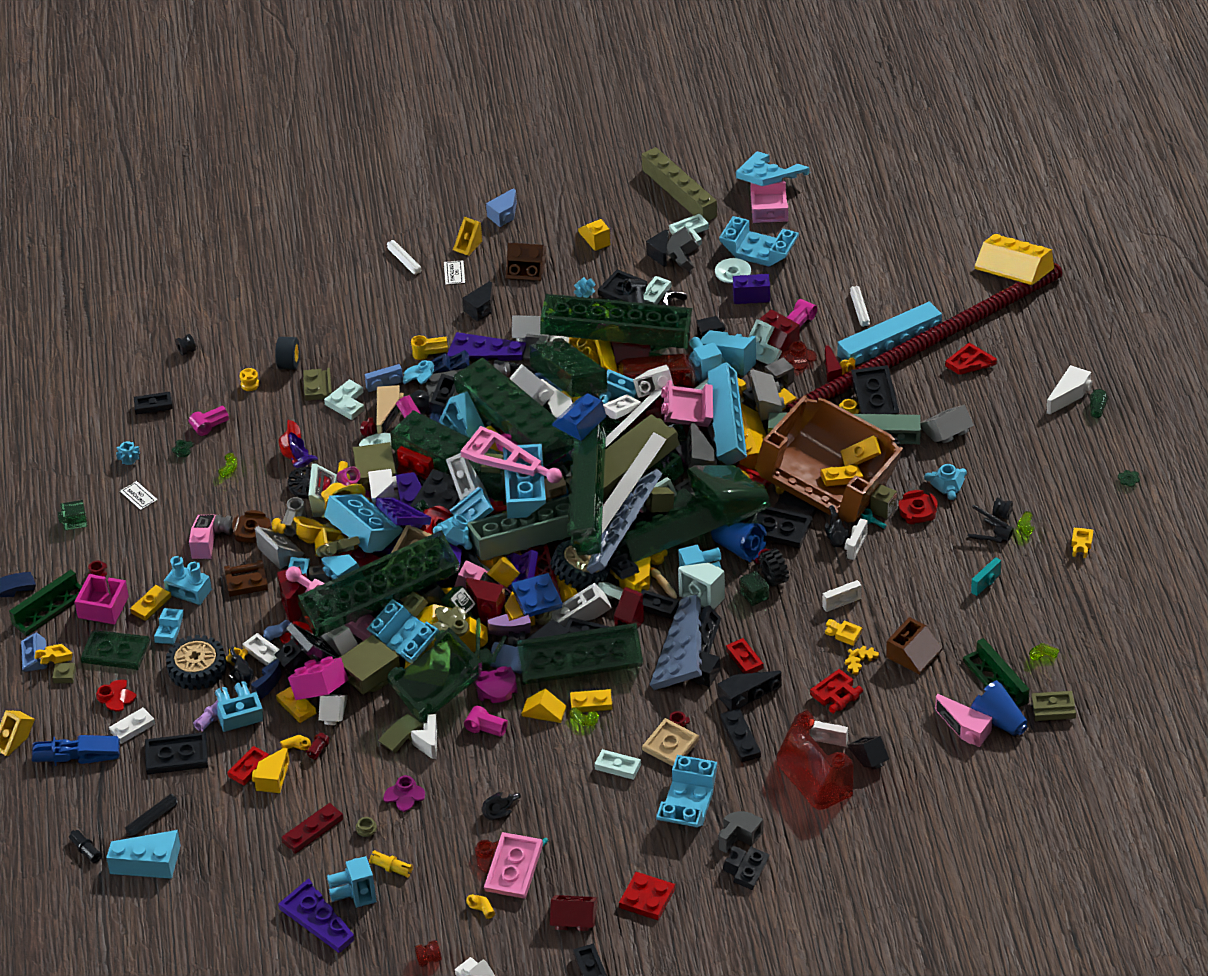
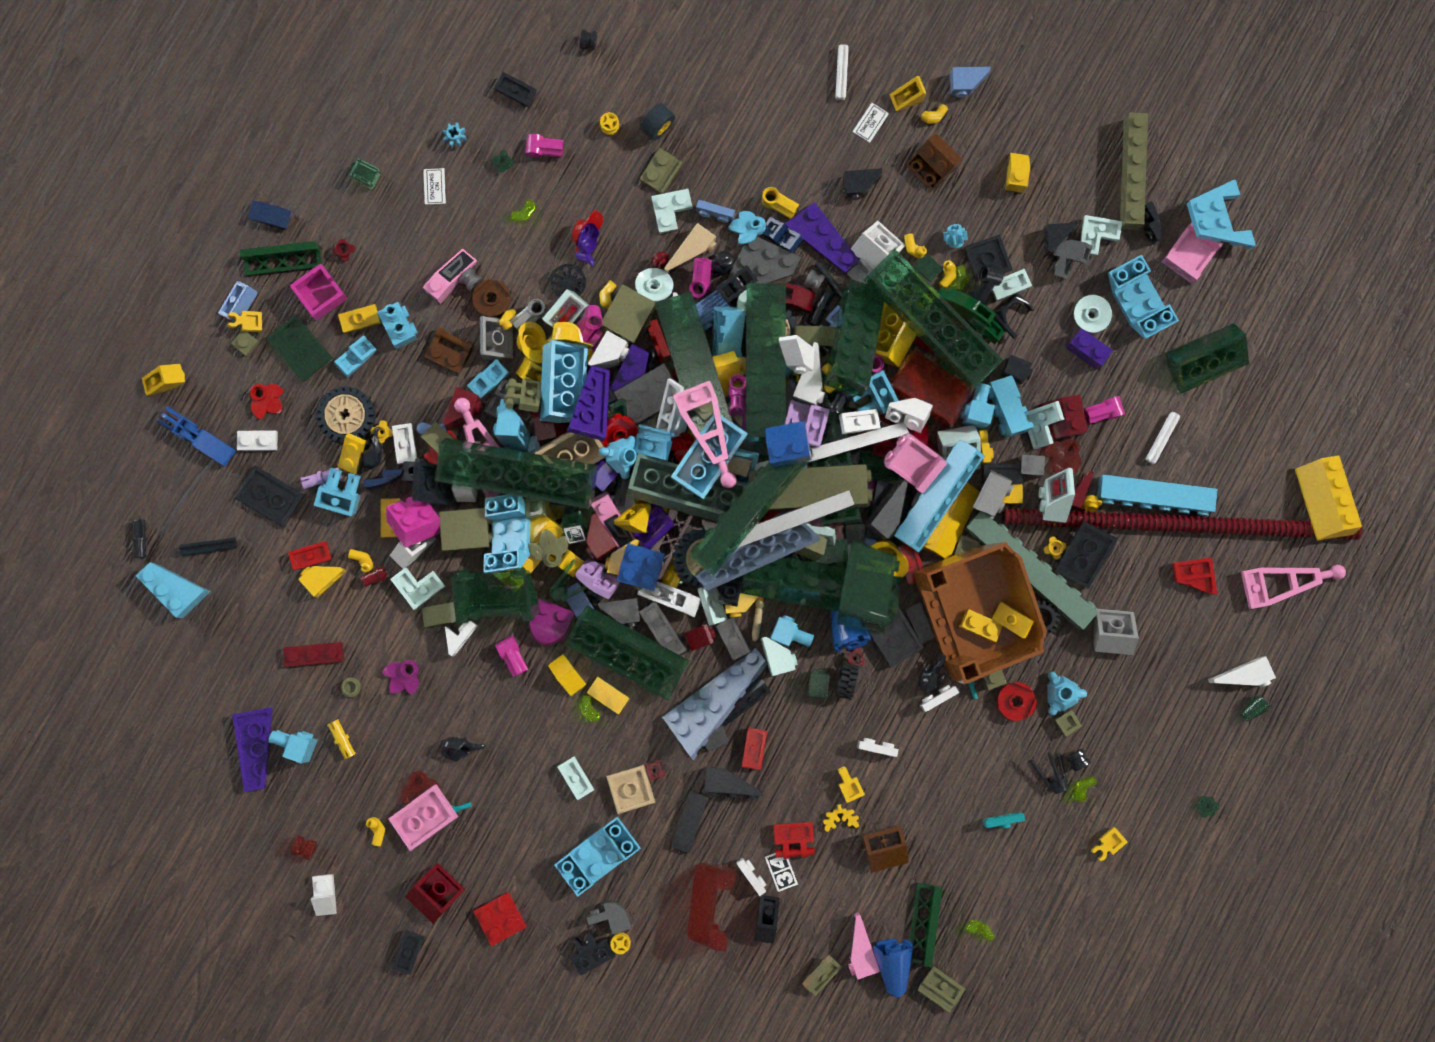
camera: 25 degrees right, 40 degrees up
none -> yellow plate [338,433,366,474]
none -> light aqua plate [390,568,446,610]
none -> olive sticker [421,421,461,462]
none -> yellow wheel [610,932,631,954]
none -> white sticker [765,853,798,892]
none -> olive plate [802,955,842,996]
none -> yellow arm [921,104,948,124]
none -> light aqua slope [1039,468,1075,523]
none -> olive plate [1054,710,1082,737]
none -> black slope [1144,201,1162,245]
none -> clear green slope [1166,323,1249,394]
none -> bright pink plate [1241,565,1346,609]

